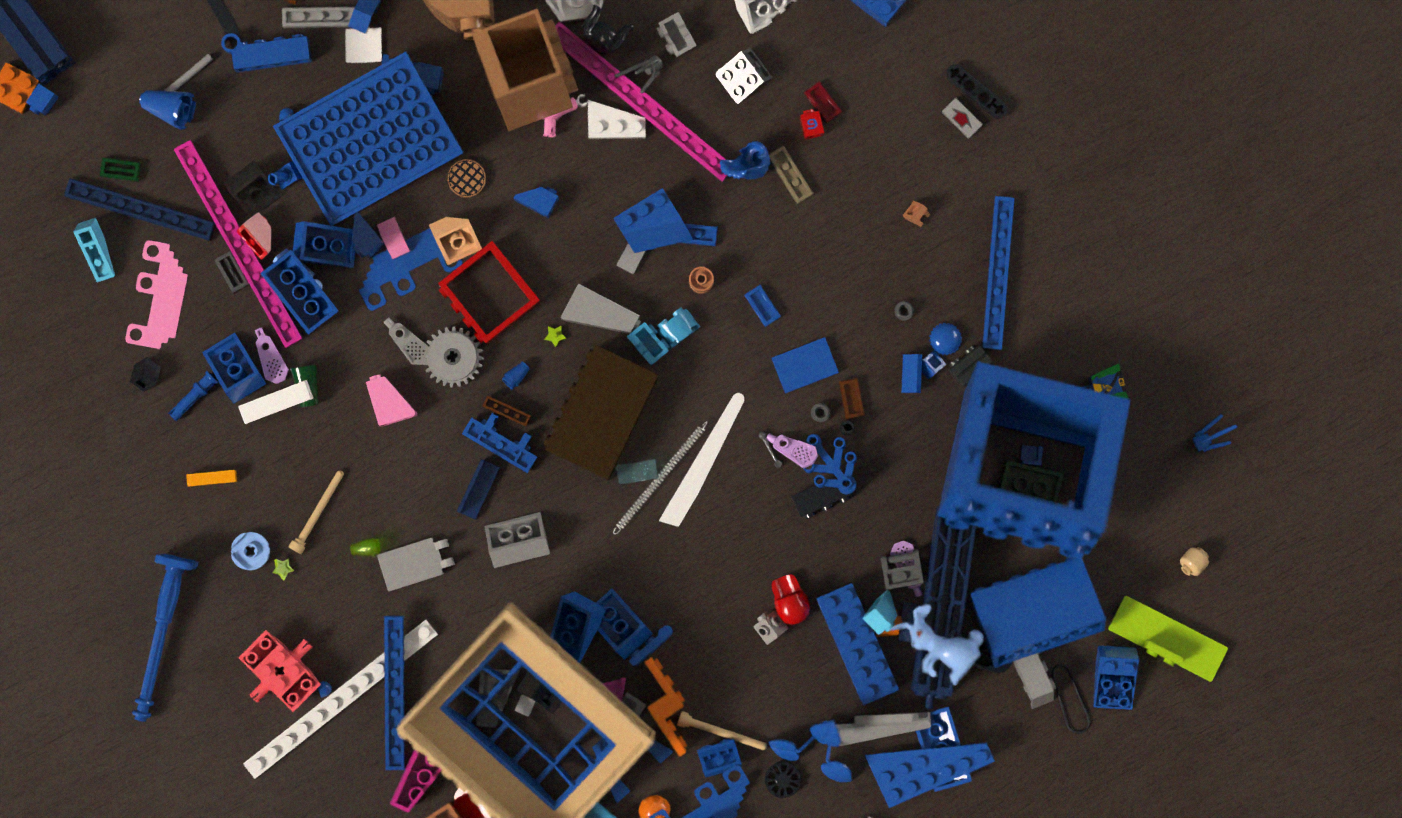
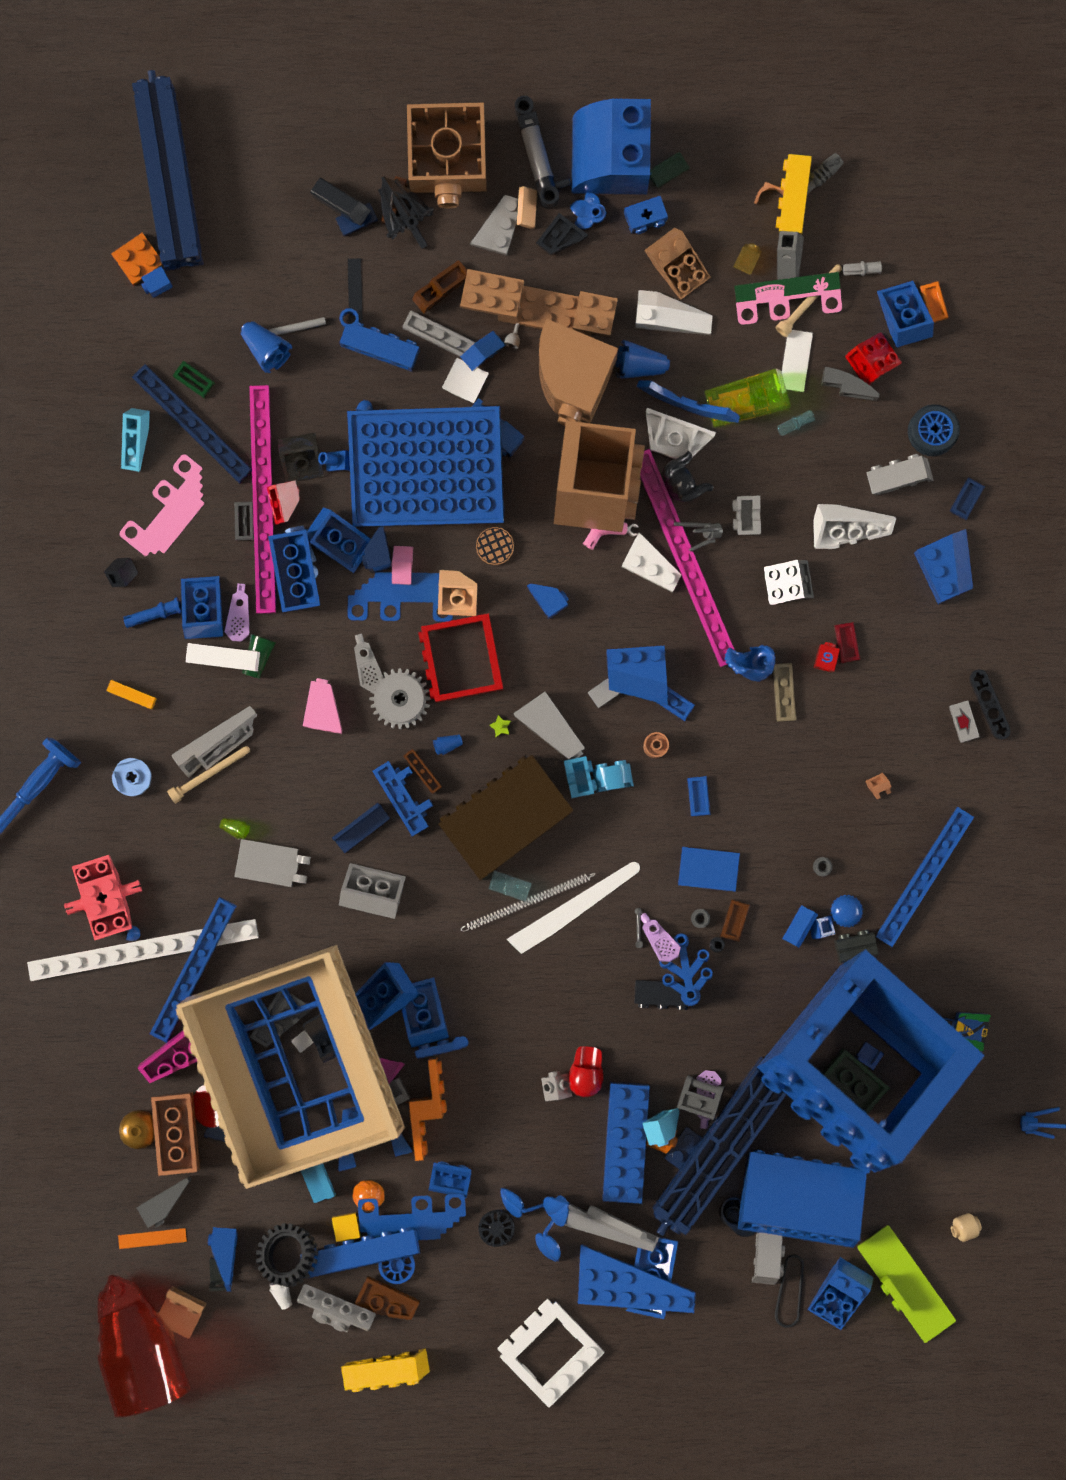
camera: 30 degrees right, 0 degrees up
lime piece [272,558,294,580] -> none
tan piece [677,711,767,750] -> none
light blue animal [891,604,983,686] -> none
none -> light grey wedge [172,706,257,778]

